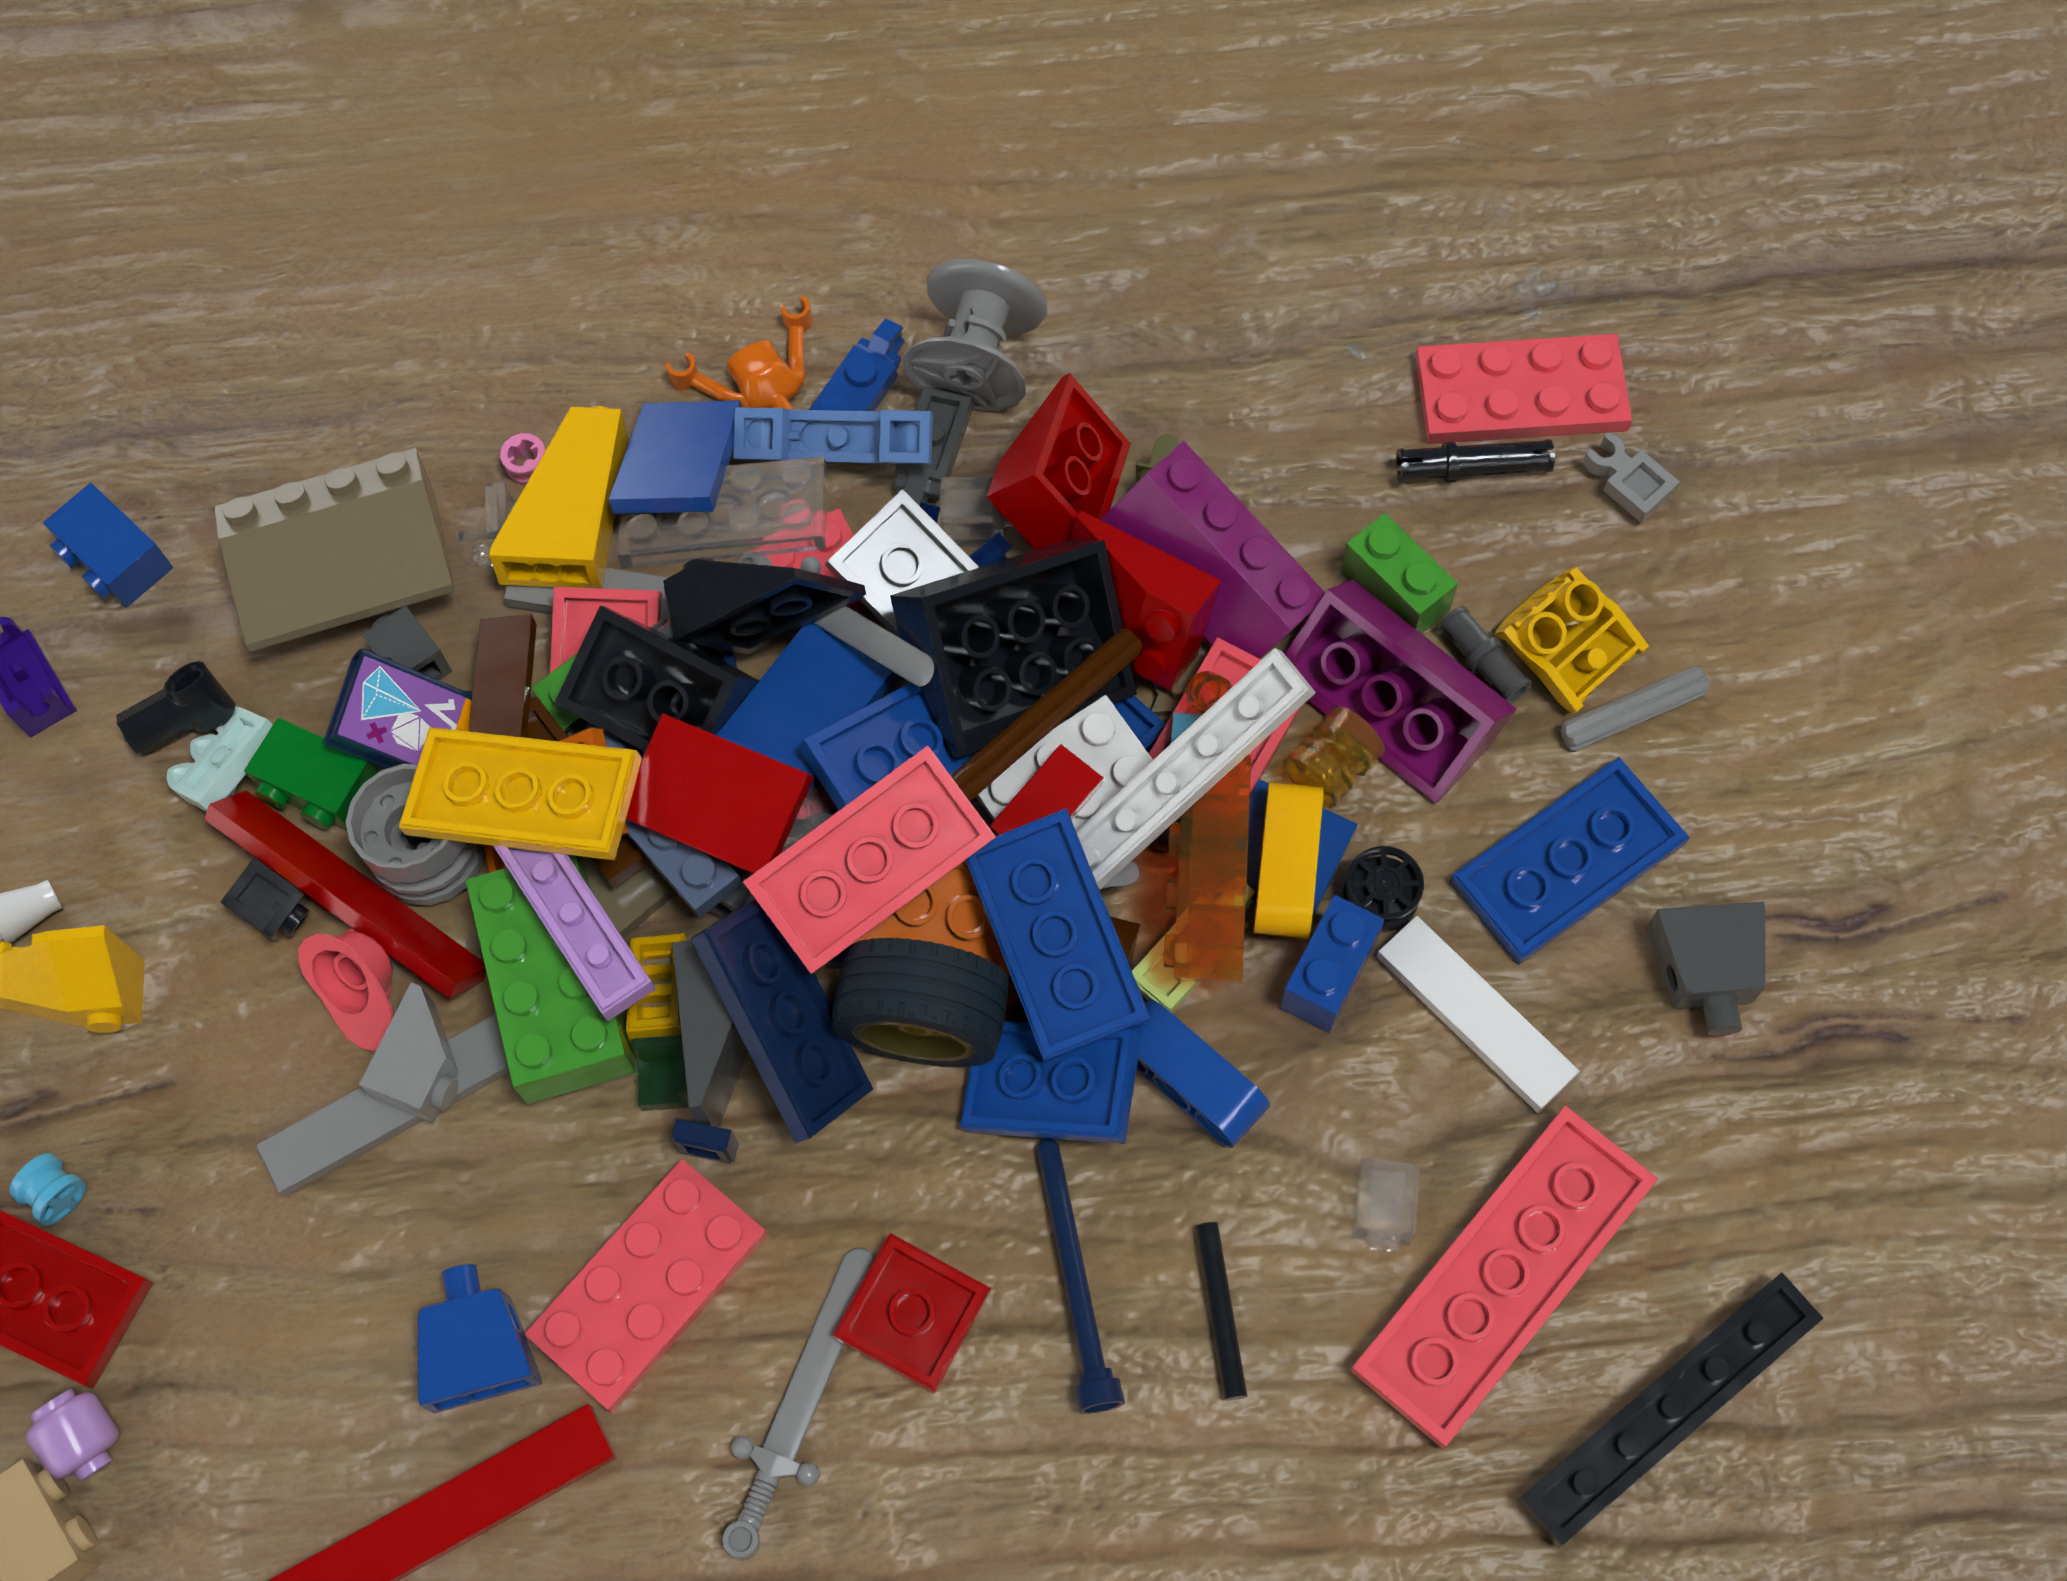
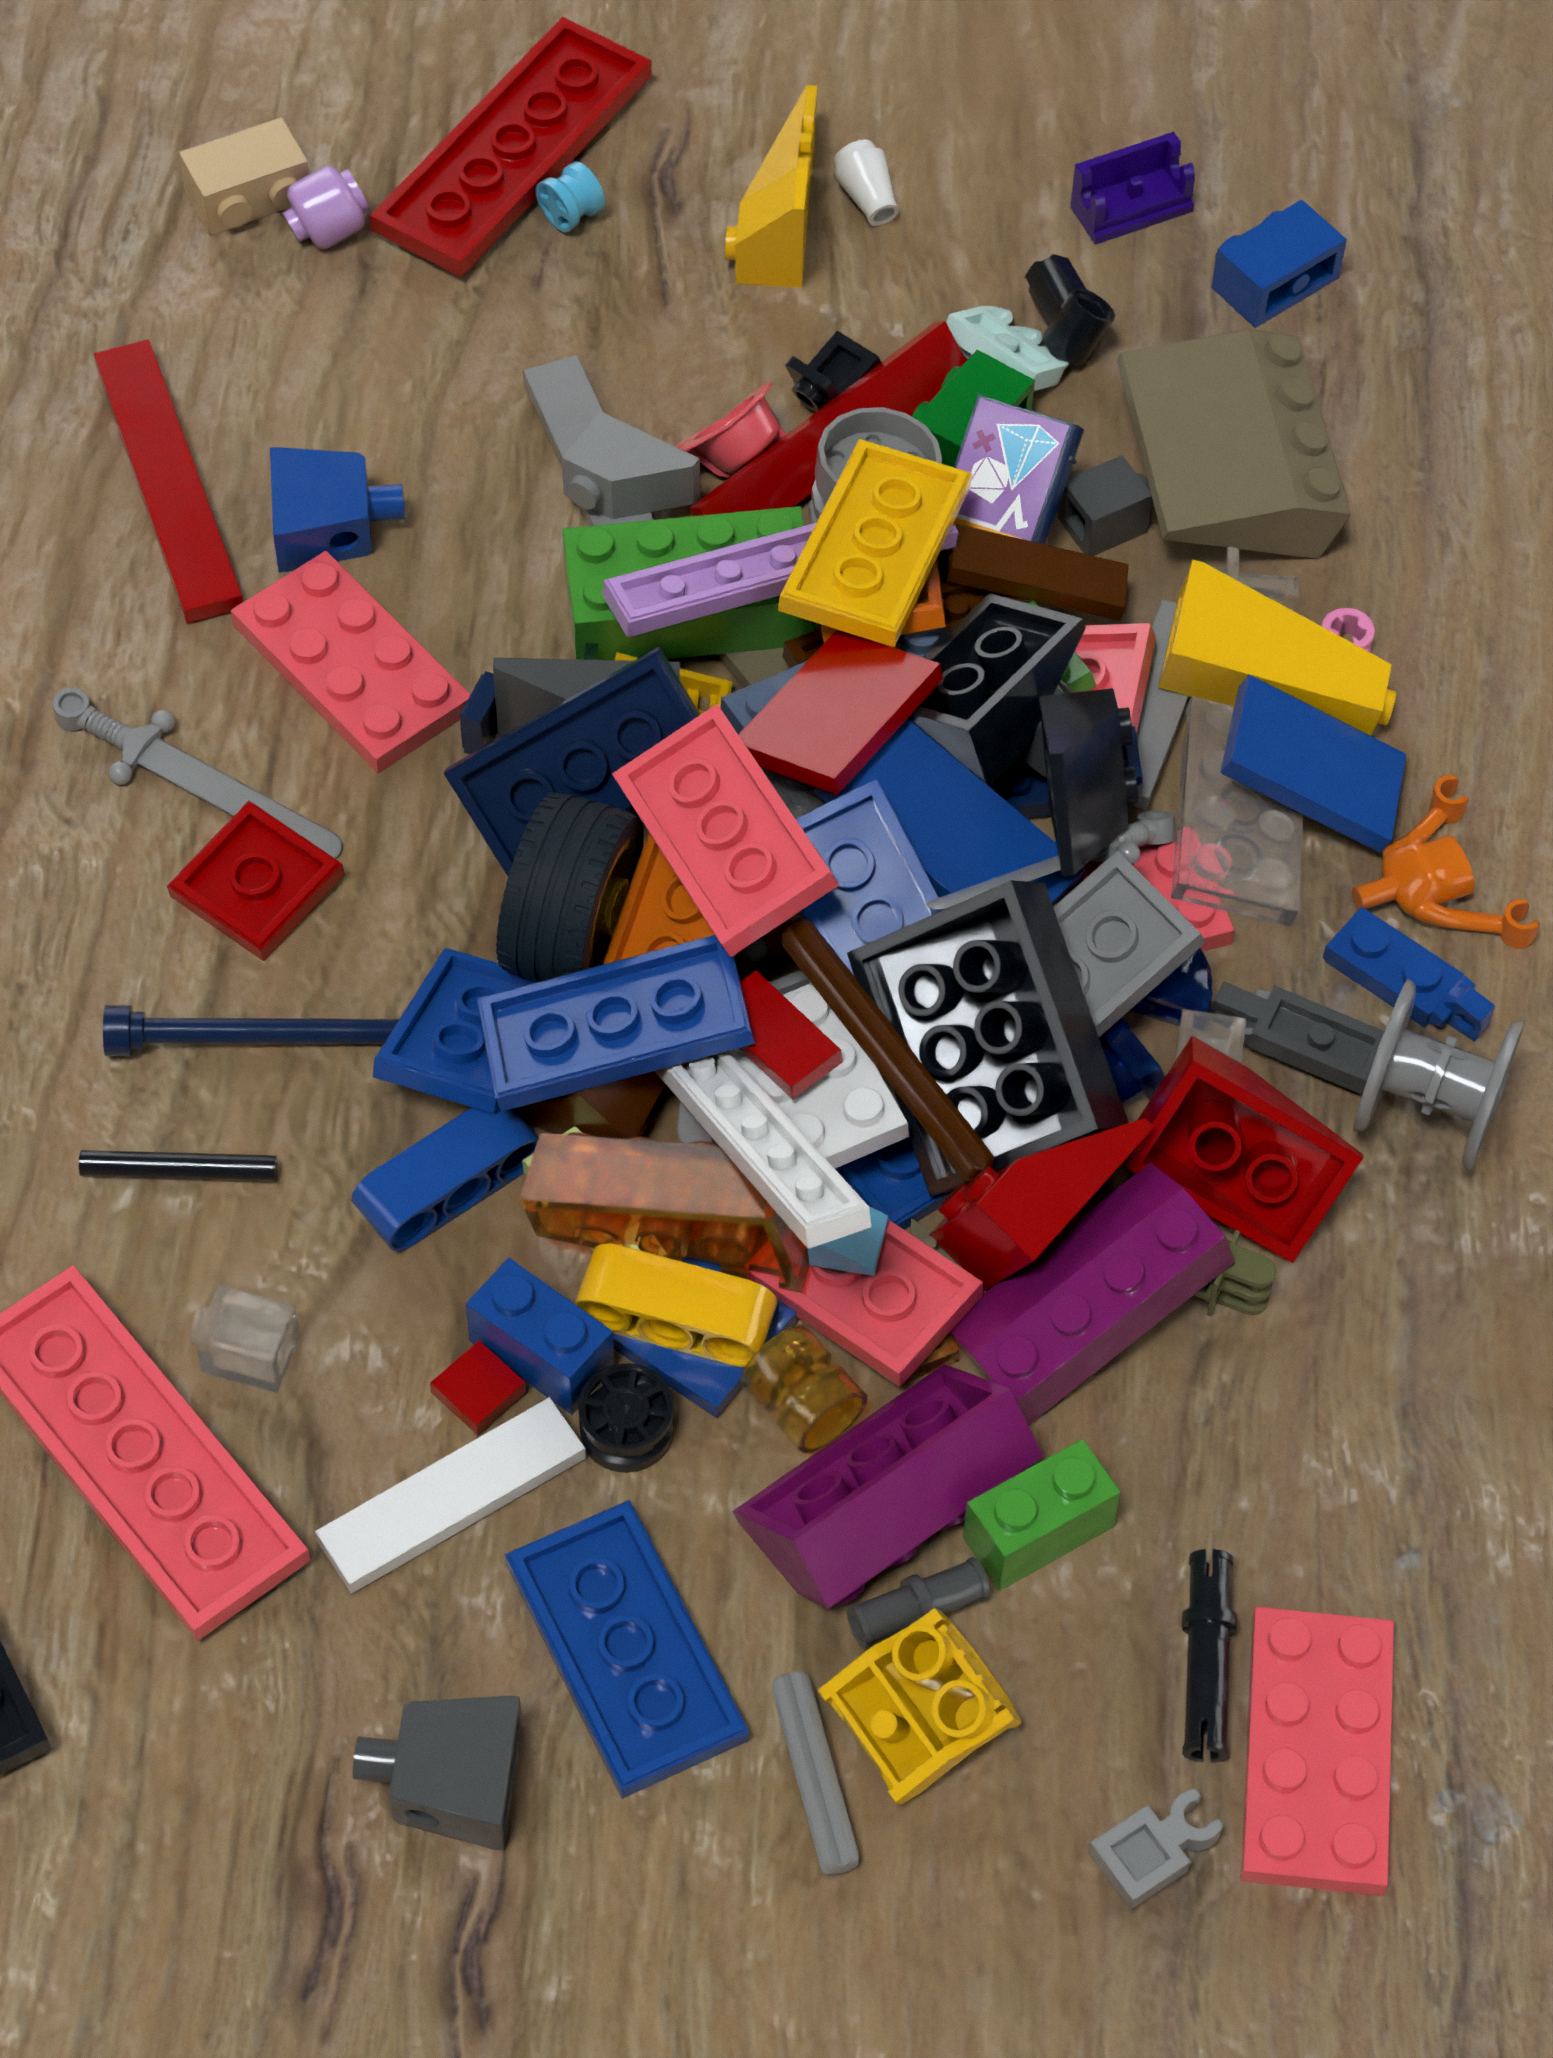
camera: 95 degrees right, 10 degrees down
medium blue slope [733,407,933,464] -> none
clear orange hinge [1185,671,1232,715] -> none
none -> red tile [430,1340,526,1436]

